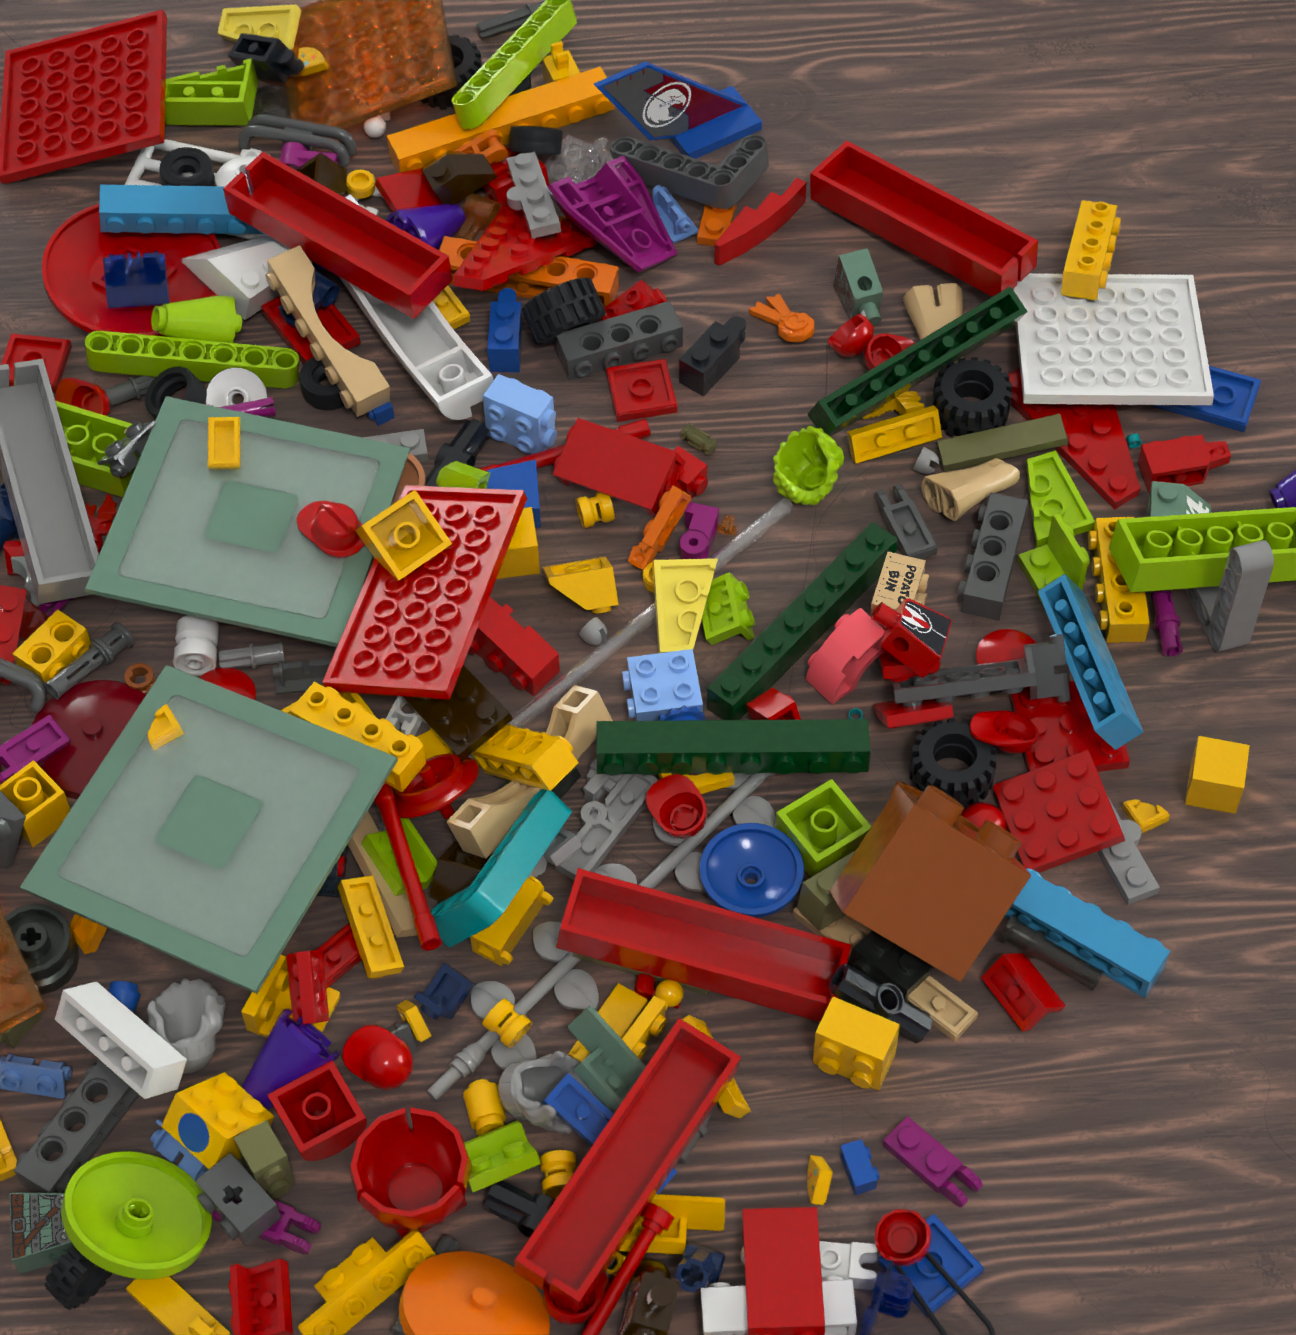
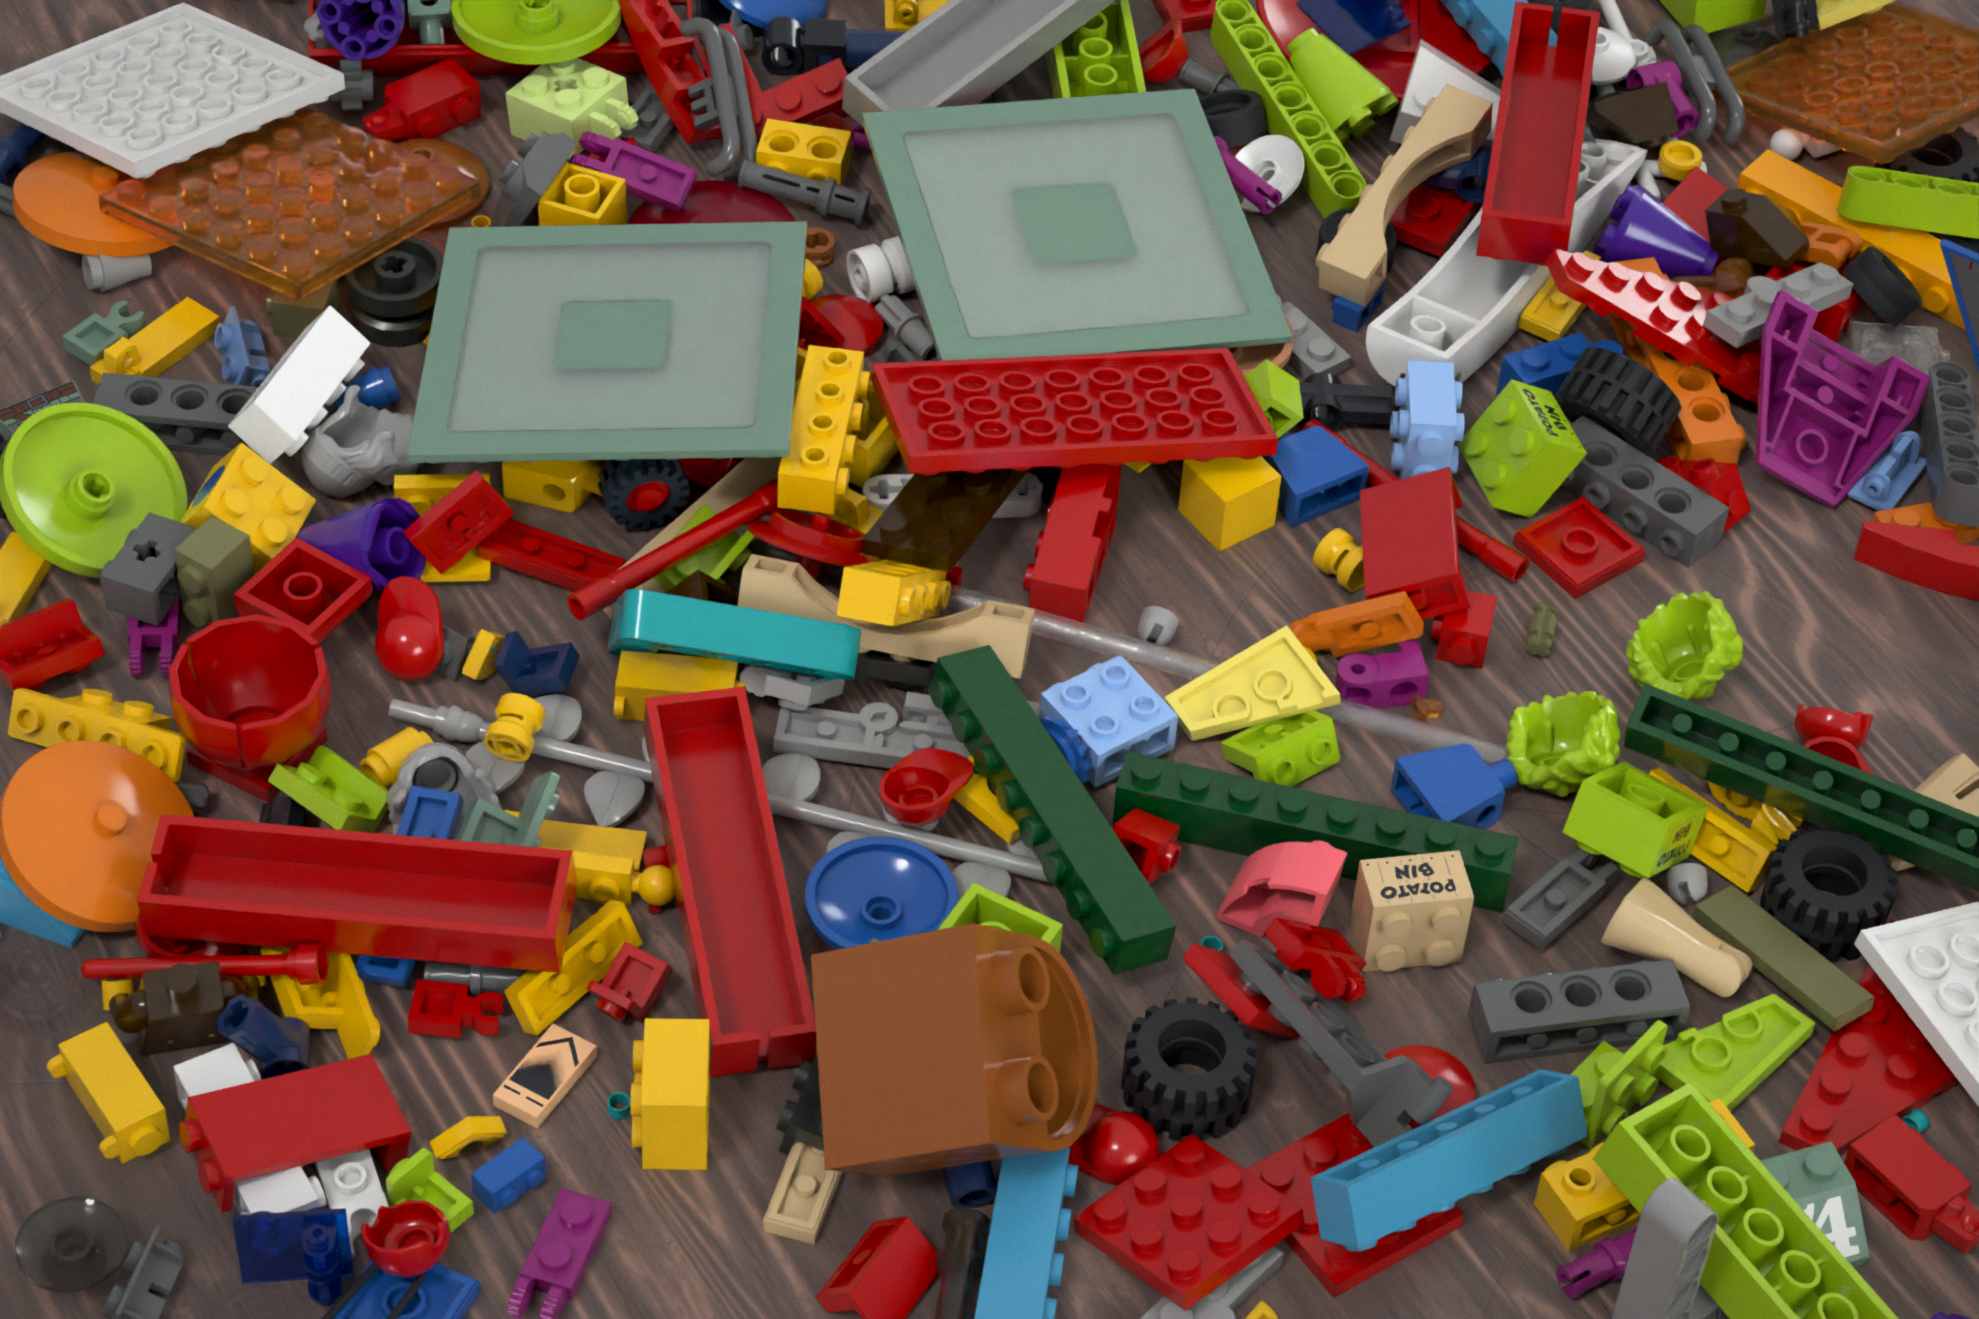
camera: 60 degrees right, 10 degrees down
dark grey hinge [97,420,156,478] -> none
yellow tile [148,704,184,750] -> none
yellow tile [208,417,240,470] -> none
red piece [296,501,364,558] -> none
yellow tile [298,47,328,76] -> none
yellow hinge [338,875,404,979] -> none
yellow slope [356,490,452,581] -> none
yellow slope [543,556,619,613] -> none
black brick [679,316,746,397] -> none
orange piece [749,293,815,342] -> none
black piece [828,963,933,1043] -> none
sand green torso [833,248,883,326] -> none
red torso [871,598,952,678] -> none
red cap [969,710,1039,755] -> none
none -> lime bracket [386,1147,474,1232]
none -> red plate [407,979,504,1038]
none -> light nougat tile [493,1023,597,1129]
none -> red bracket [586,942,673,1023]
none -> teal piece [607,1092,631,1120]
none -> blue torso [1390,743,1517,830]
none -> lime brick [1457,379,1587,519]
none -> lime brick [1562,761,1709,878]
none -> lime hair [1626,591,1743,701]

